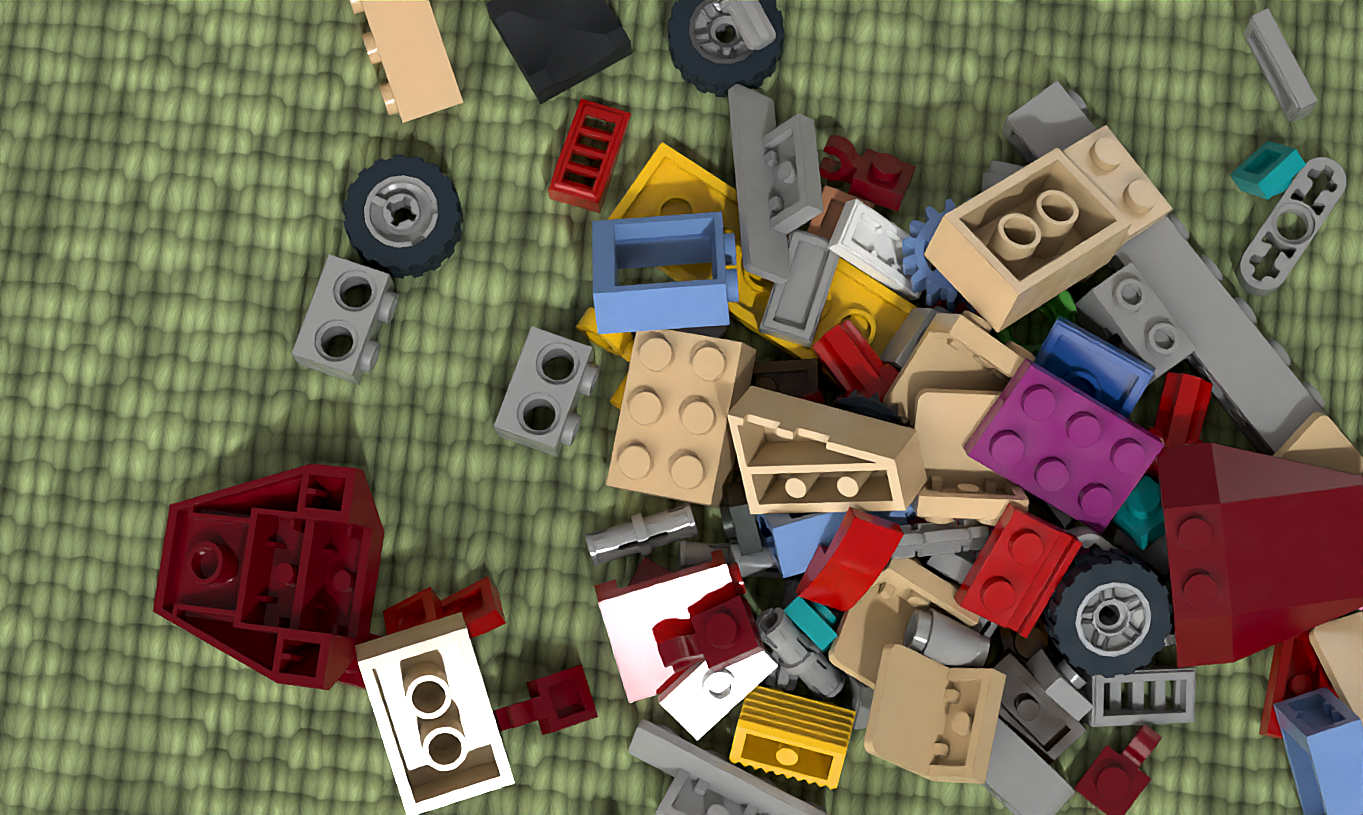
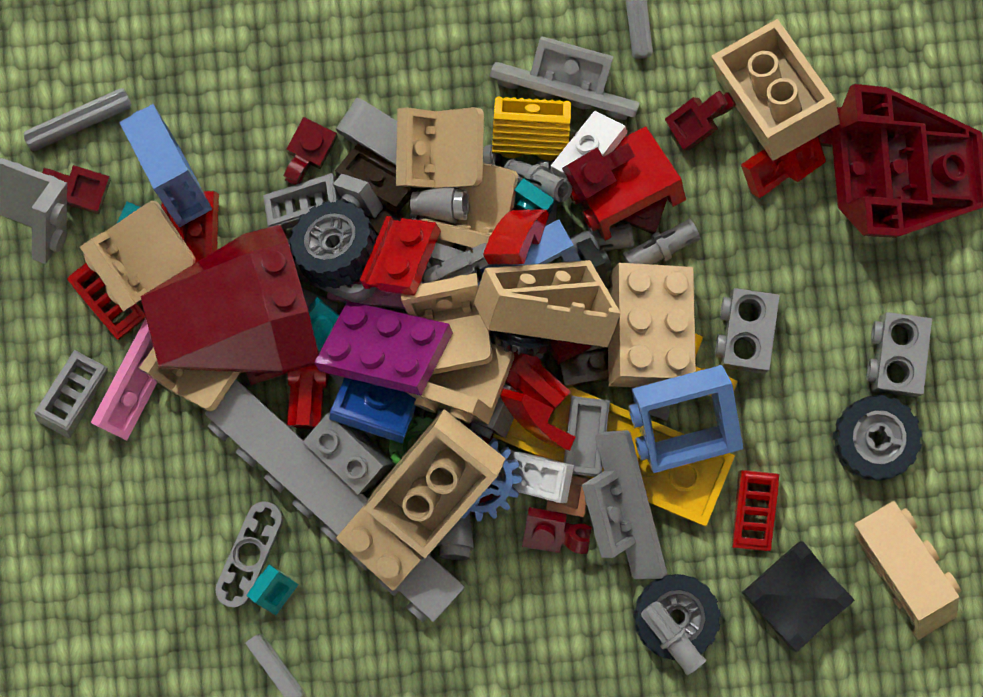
camera: 165 degrees right, 5 degrees up
none -> red slope [500,388,575,451]

